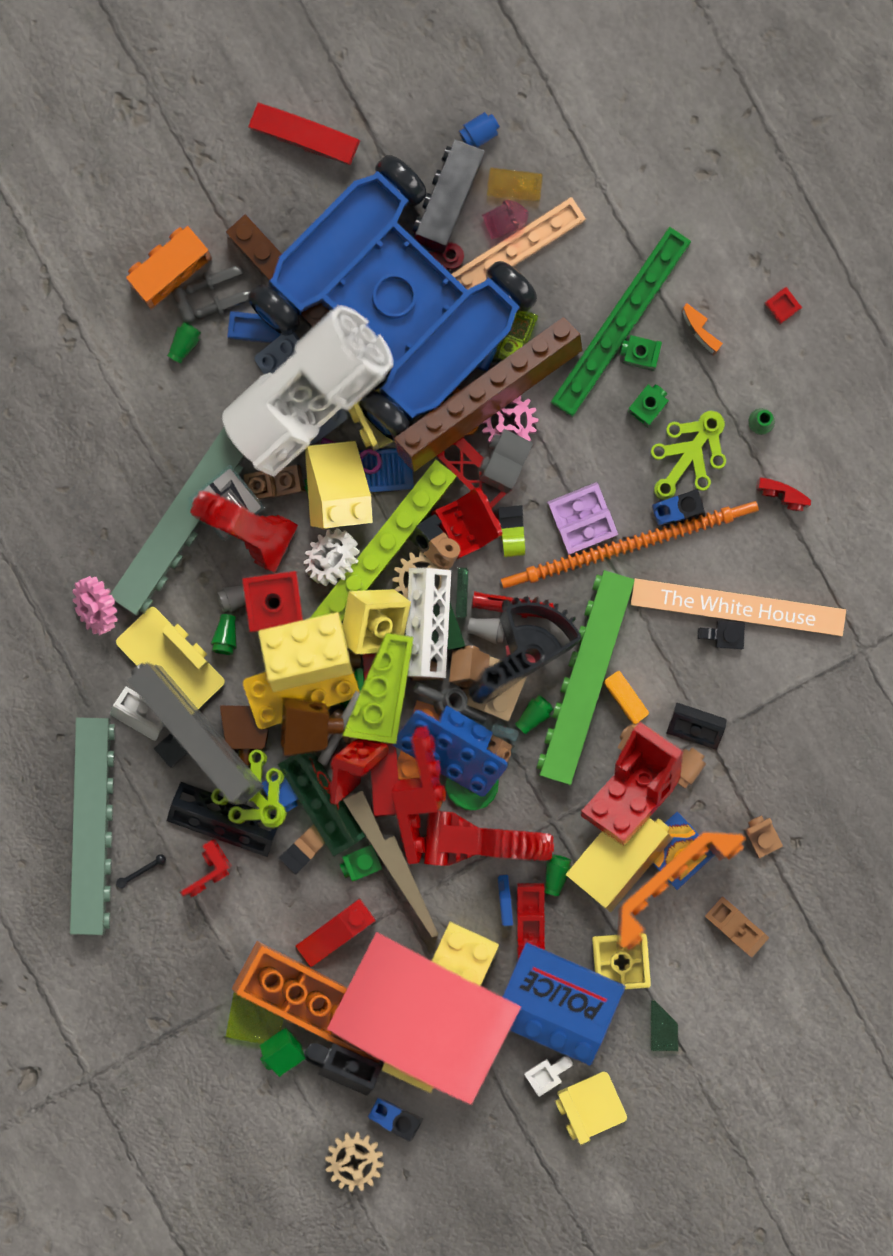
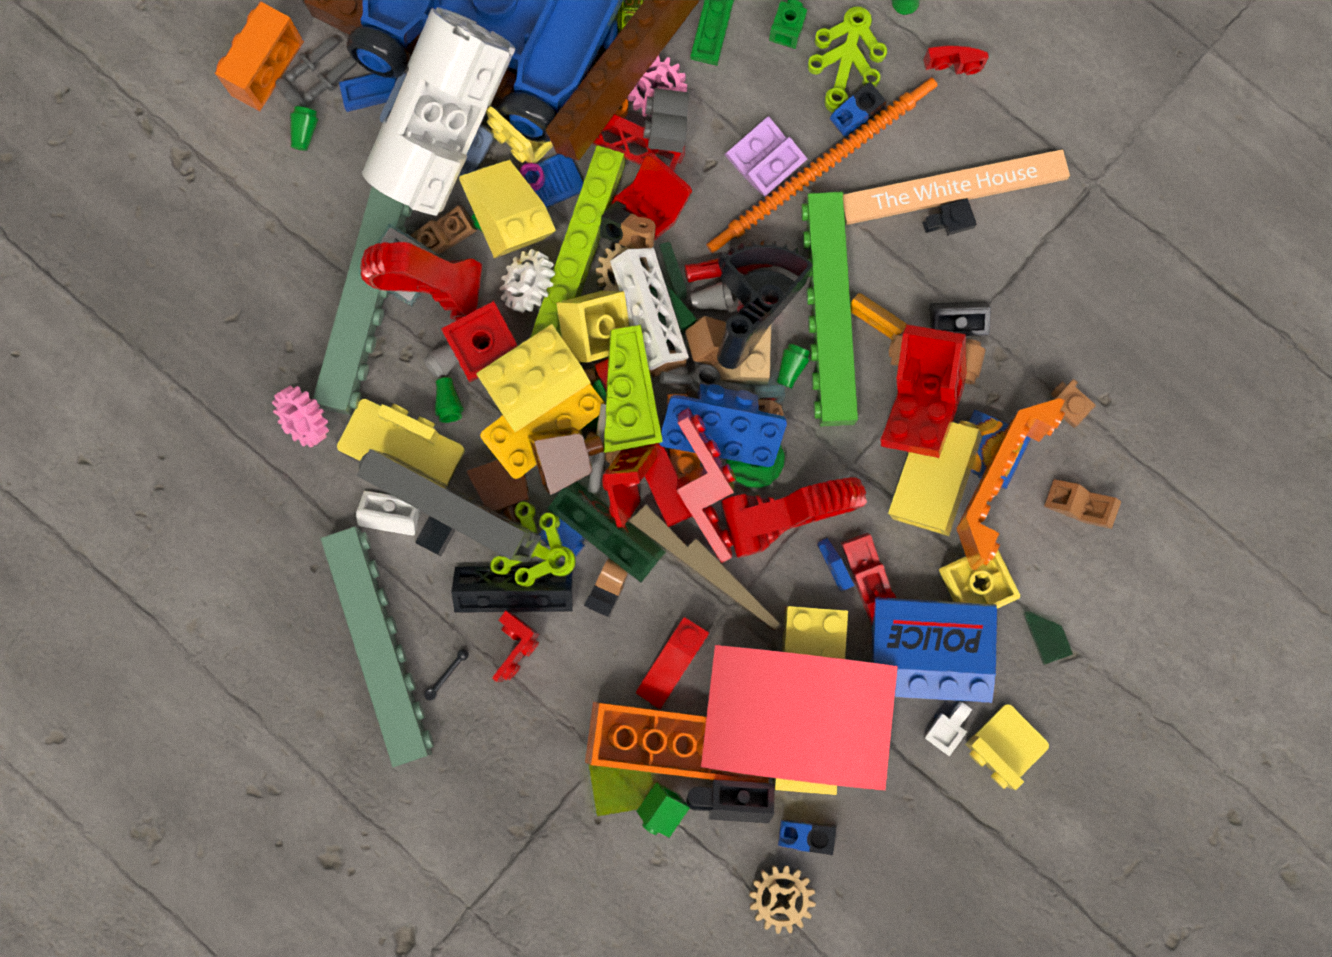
camera: 10 degrees left, 5 degrees down
green bracket [340,844,382,882] -> none
leg [498,505,525,557] -> none
green cone [544,854,572,896] -> none

